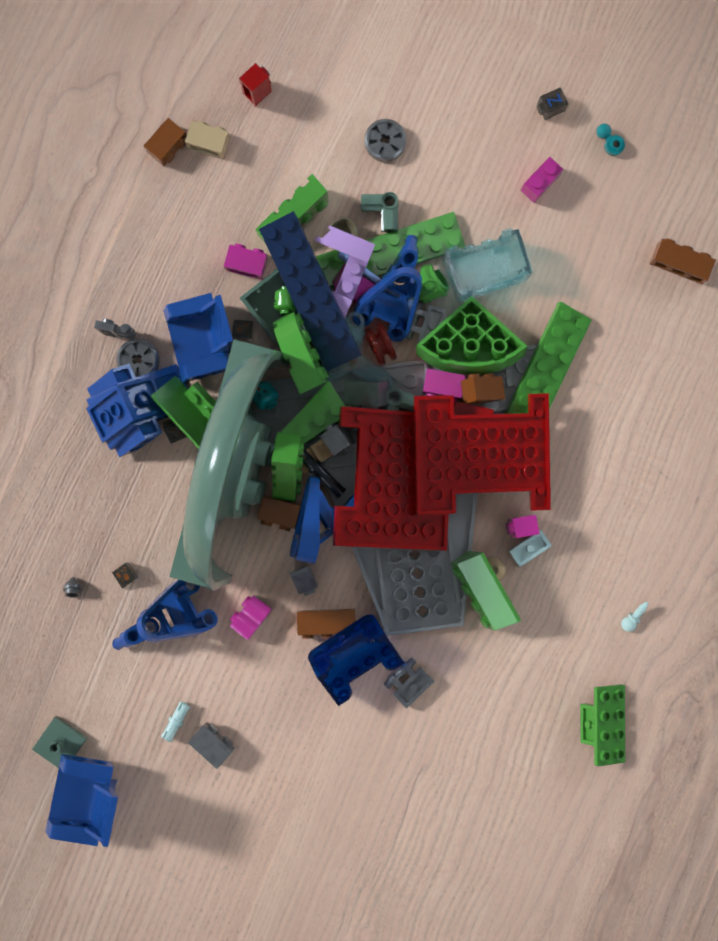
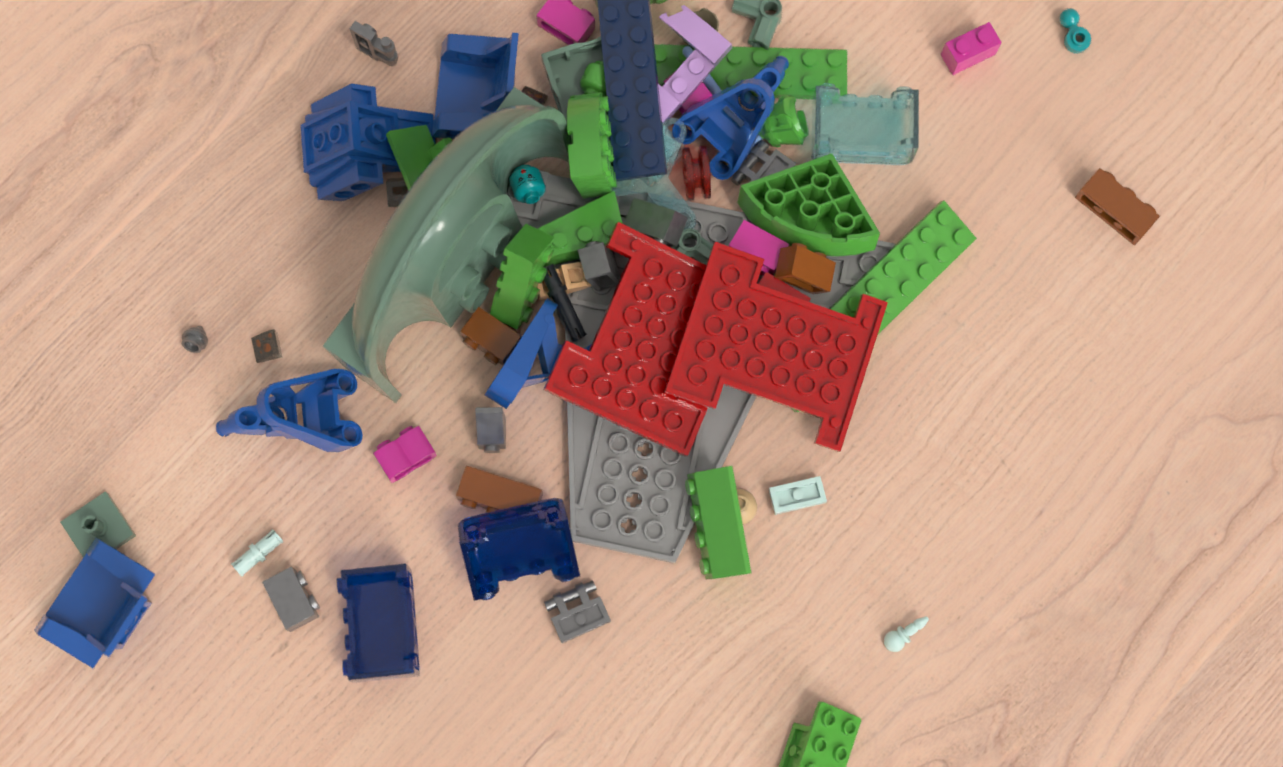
camera: 20 degrees right, 10 degrees down
flat silver wheel [116,338,160,377] -> none
dark pink piece [505,515,540,538] -> none
none -> clear blue windscreen [337,564,420,683]

